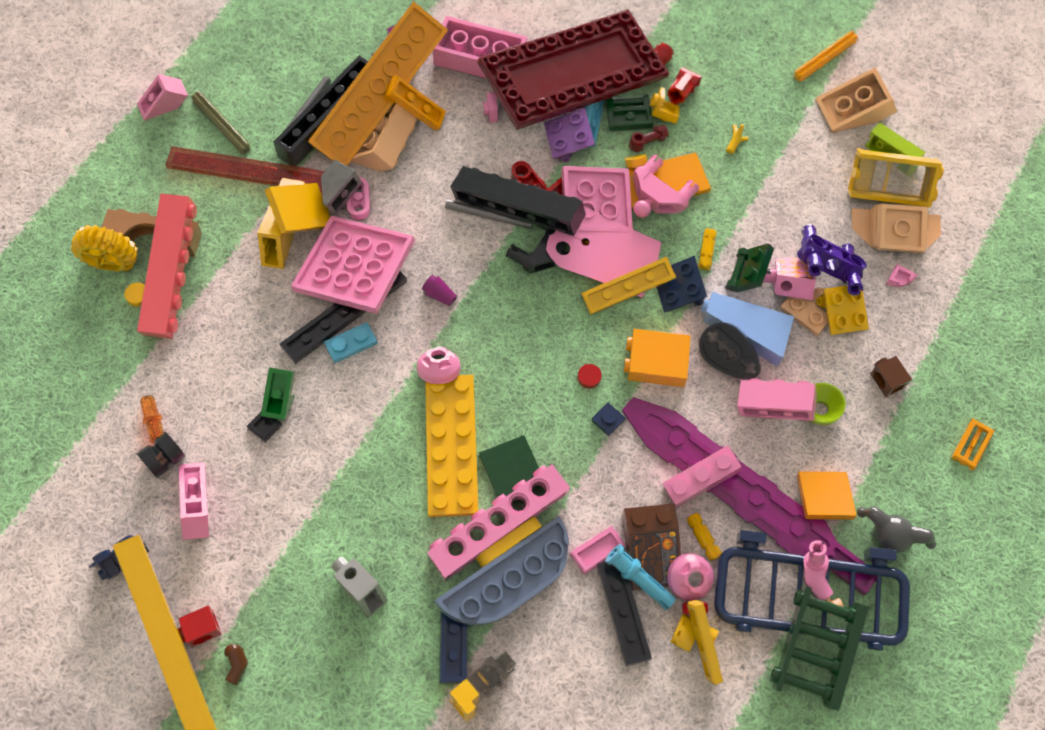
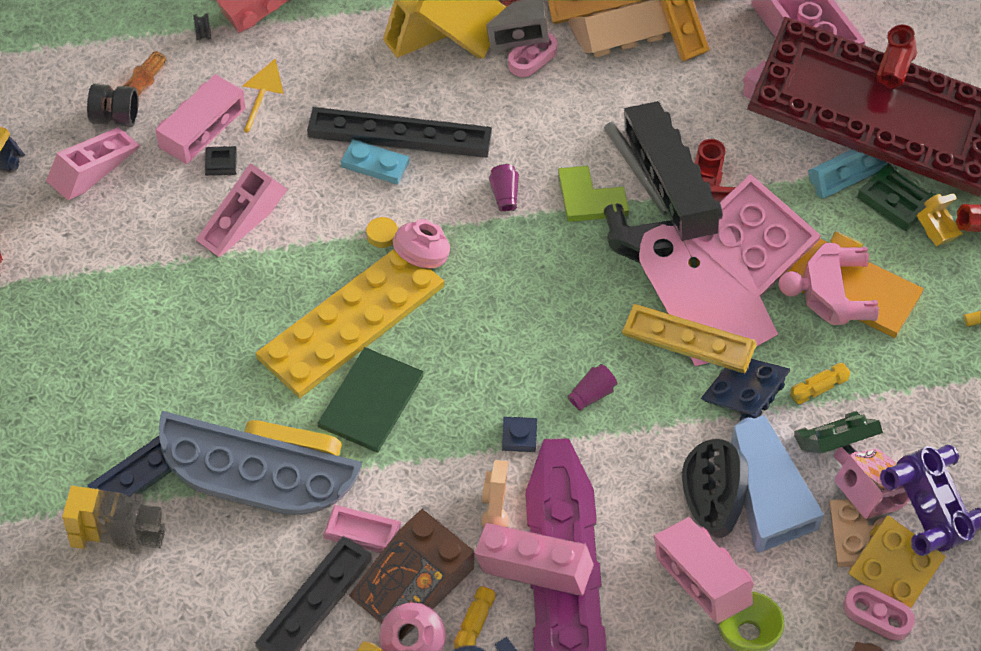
camera: 50 degrees right, 10 degrees down
green slope [260,367,295,420] -> none
bright pink plate [291,216,415,314] -> none
light grey torso [331,557,388,618] -> none
bright pink brick [427,464,570,581] -> none
medium lavender hinge [544,108,595,163] -> none
red tile [577,364,602,389] -> none
medium azure pin [605,544,676,610] -> none
light orange brick [624,329,691,387] -> none
dark red bar [629,125,669,152] -> none
none -> bright pink brick [156,74,246,164]
none -> black bush [193,13,211,41]
none -> bright pink slope [196,163,288,257]
none -> yellow piece [242,58,284,132]
none -> yellow tile [366,217,398,248]
none -> light nougat plate [481,460,509,529]
none -> lime tile [558,165,629,222]
none -> magenta cone [567,364,618,411]
none -> bright pink plate [843,585,915,641]
none -> red piece [877,24,917,89]

